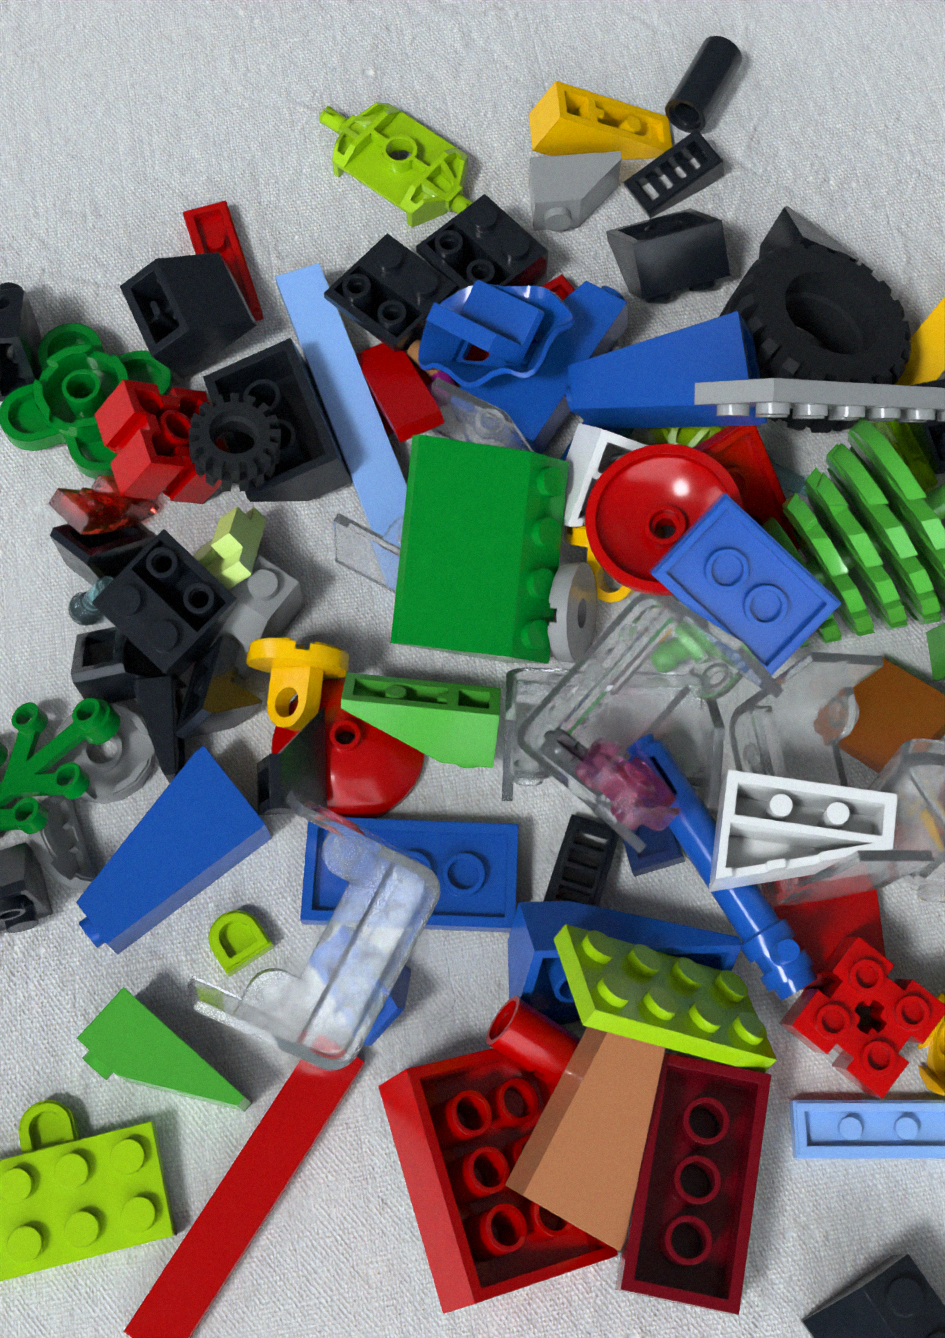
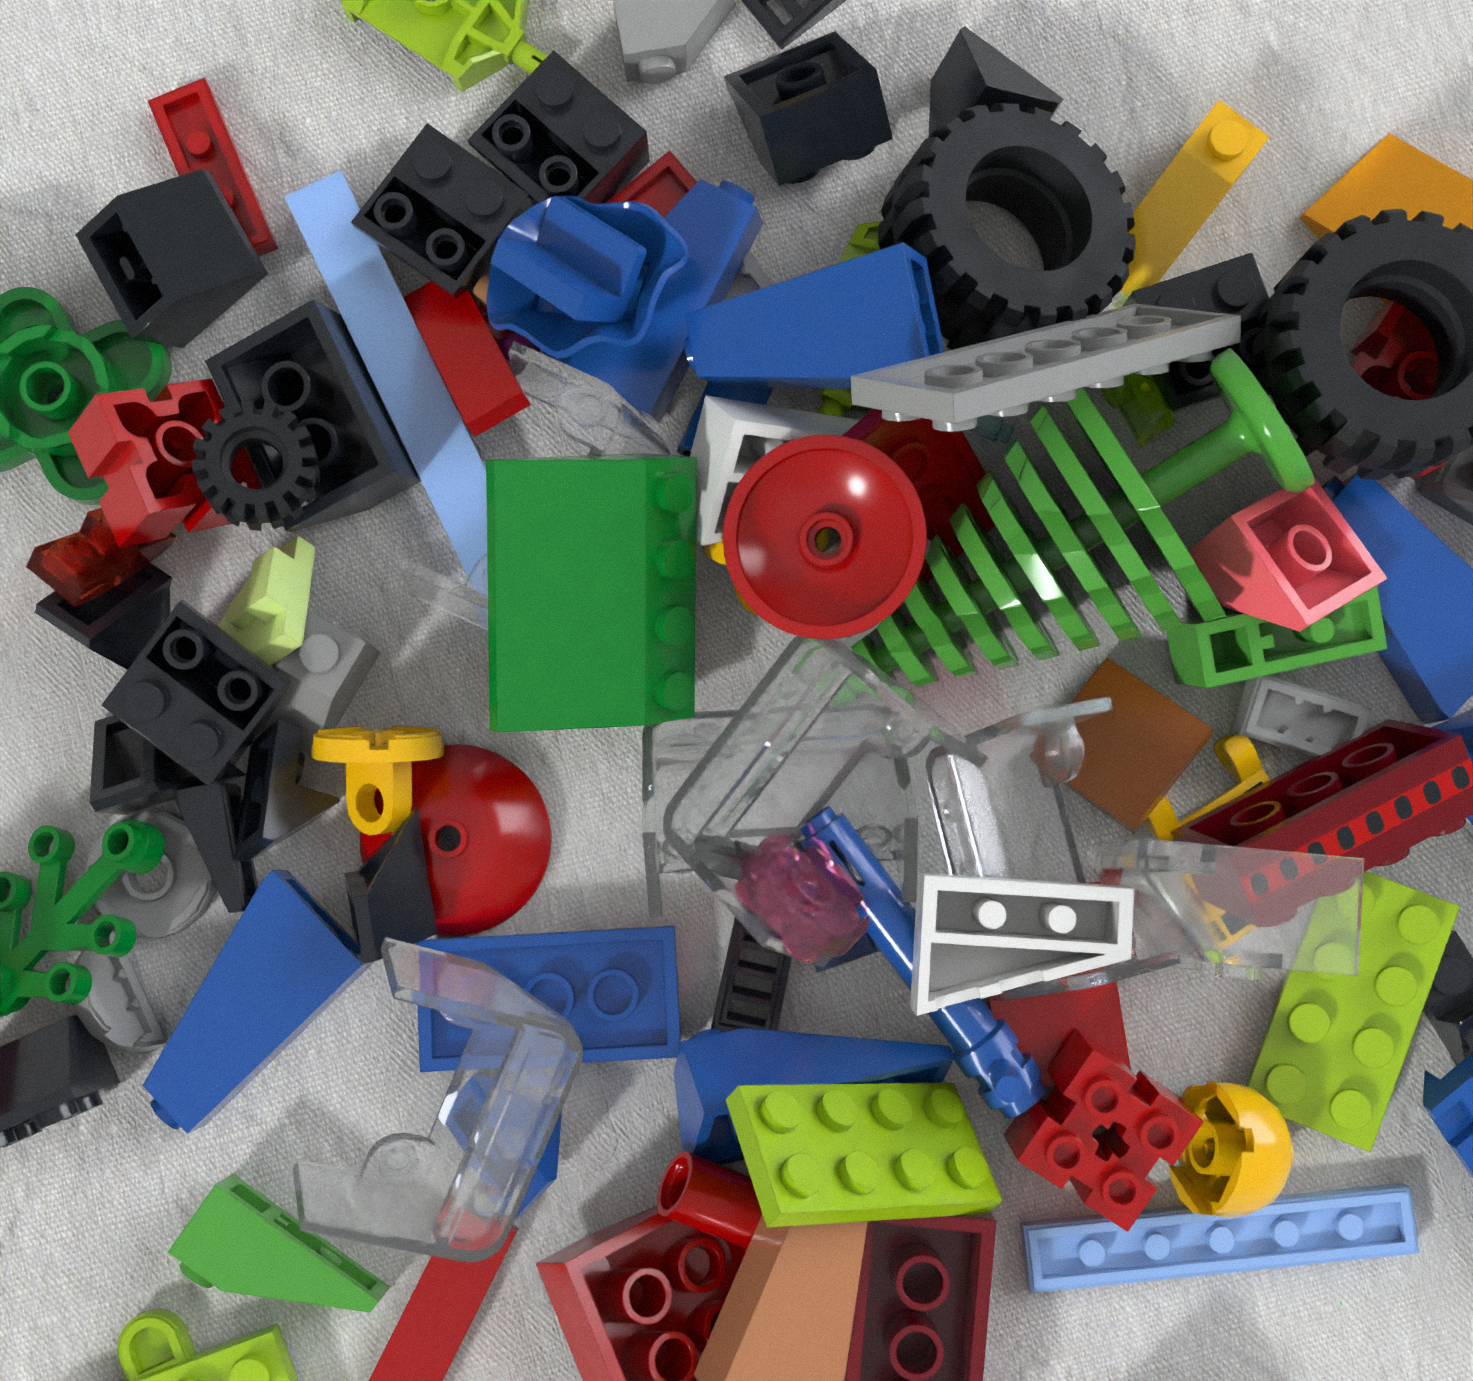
camera: 10 degrees left, 15 degrees up
clear light blue piece [68,576,114,626] -> none
lime tile [209,910,274,977] -> none
bright green slope [341,672,501,768] -> none
light grey tile [548,562,597,664] -> none
blue tile [649,492,841,681] -> none

